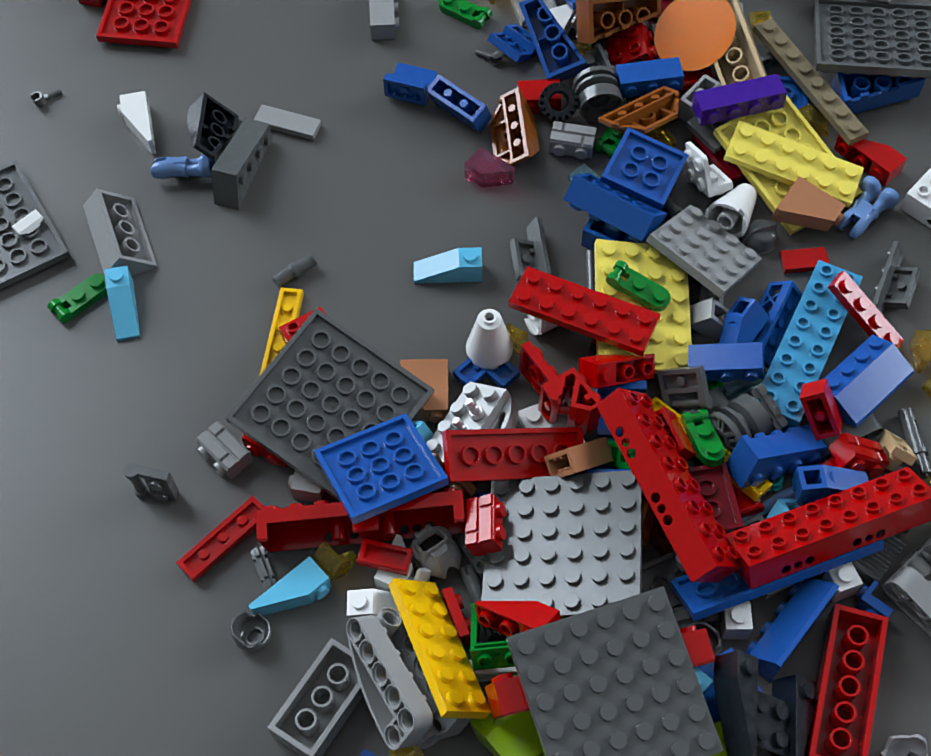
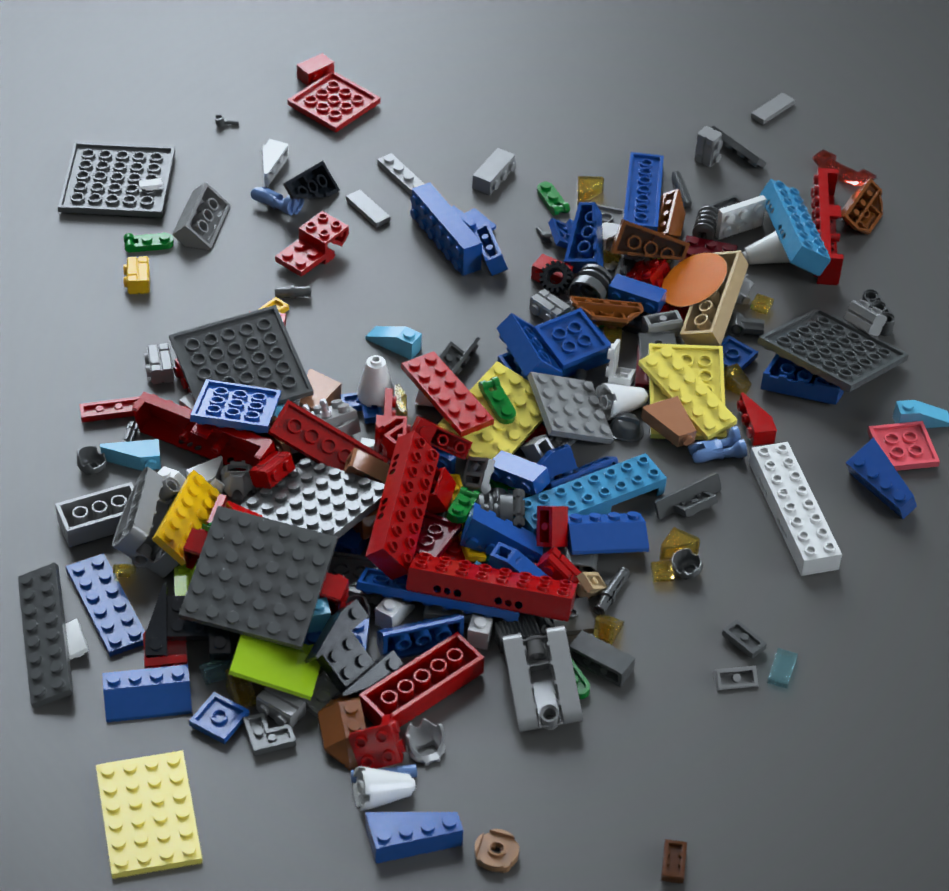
camera: 30 degrees right, 15 degrees down
medium azure slope [104,265,140,342] -> none
dark grey plate [123,463,179,501] -> none
dark grey wedge [211,118,273,210] -> none
clear yellow panel [312,542,358,581] -> none
red tile [356,538,414,576] -> none
clear pink slope [464,147,515,188] -> none
dark orange wedge [490,87,540,166] -> none
dark purple brick [692,74,787,126] -> none
dark tan plate [753,18,869,145] -> none
red tile [779,247,830,274] -> none
plate [827,271,904,349] -> none
blue bracket [855,580,894,617] -> none
none -> yellow brick [123,256,150,294]
none -> red piece [275,211,349,277]
none -> light grey plate [377,153,424,196]
none -> blue brick [410,182,482,276]

